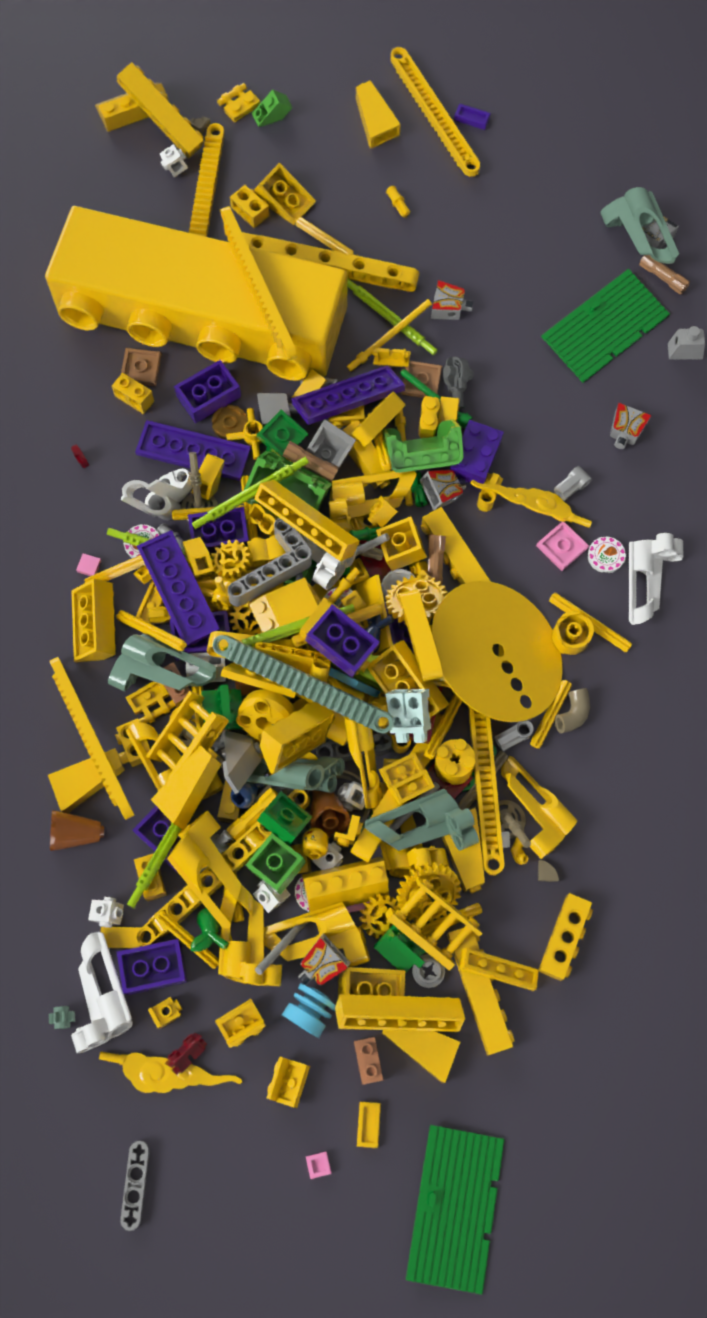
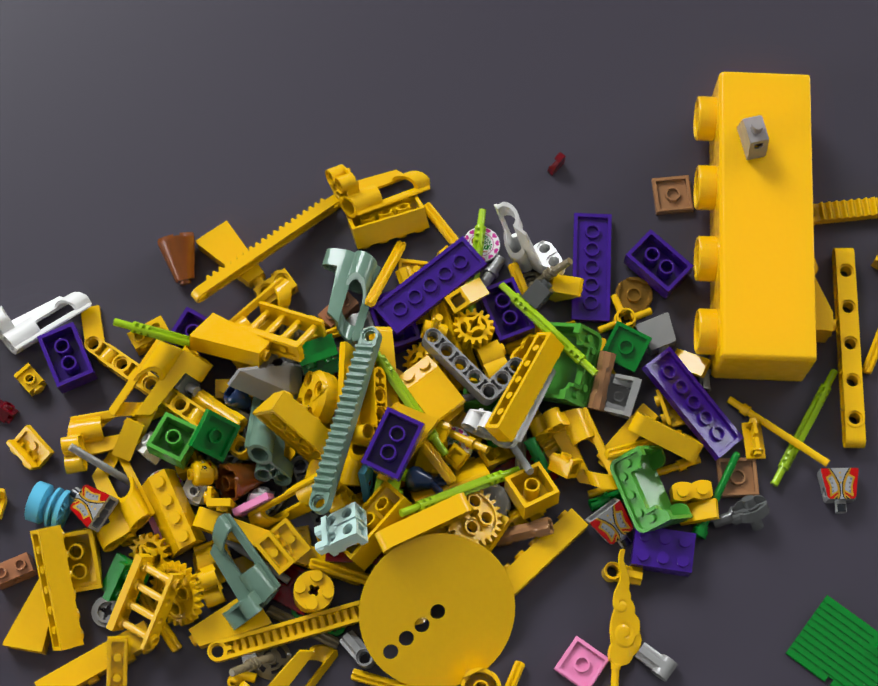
camera: 80 degrees right, 0 degrees up
sand green gear [48,1006,75,1029] -> none
bright pink tile [76,554,101,576] -> none
white brick [88,897,124,928] -> none
yellow brick [112,373,154,414] -> none
yellow plate [125,681,176,724] -> none
yellow axle [155,910,219,969] -> none
green piece [191,908,229,952] -> none
yellow gear [220,206,297,361] -> none
none -> yellow tile [112,417,145,462]
none -> bright pink tile [231,492,275,517]
none -> yellow panel [325,164,430,218]
none -> lime axle [399,466,520,517]
none -> dark grey brick [522,279,555,309]
none -> light grey torso [737,115,769,160]

